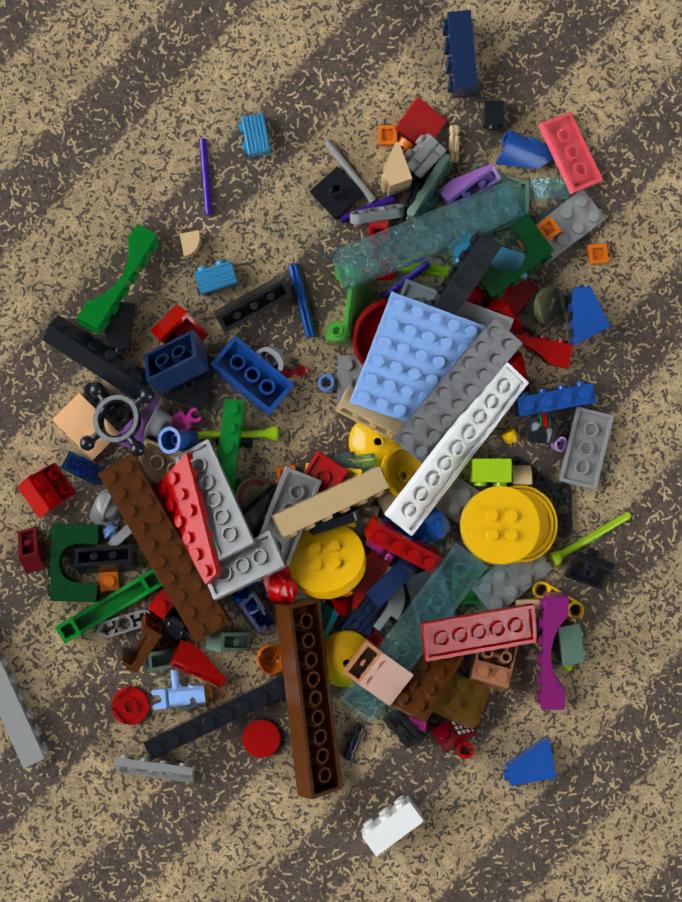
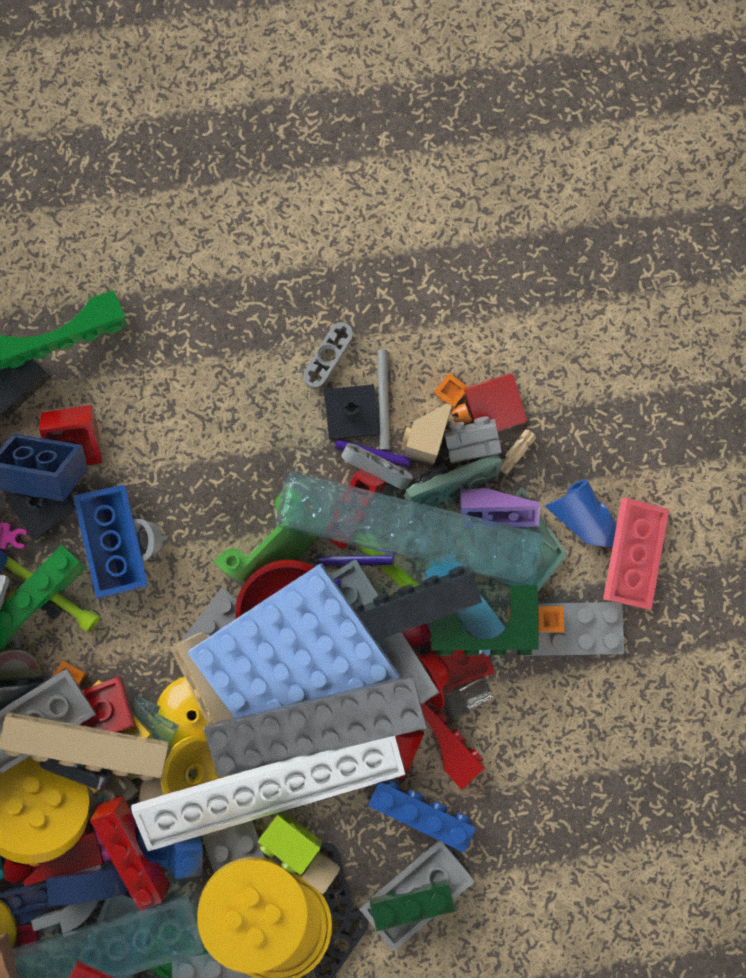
camera: 35 degrees right, 5 degrees down
tan brick [180,230,201,259] -> none
dark azure brick [194,259,238,296] -> none
dark purple bar [199,138,213,215] -> none
black brick [213,275,292,332] -> none
dark azure brick [238,113,271,158] -> none
red piece [282,365,309,379] -> none
blue axle [288,263,316,338] -> none
medium blue plate [318,373,337,393] -> none
dark blue brick [442,10,478,98] -> none
black brick [483,101,504,131] -> none
yellow hinge [501,428,518,444] -> none
black helmet [525,412,558,443] -> none
clear light blue slope [529,178,570,199] -> none
olive tile [534,286,566,325] -> none
lavender hinge [550,436,567,452] -> none
blue slope [566,284,610,346] -> none
orange plate [587,243,609,265] -> none
none -> light grey beam [303,322,353,389]
none -> dark green arch [370,879,455,932]

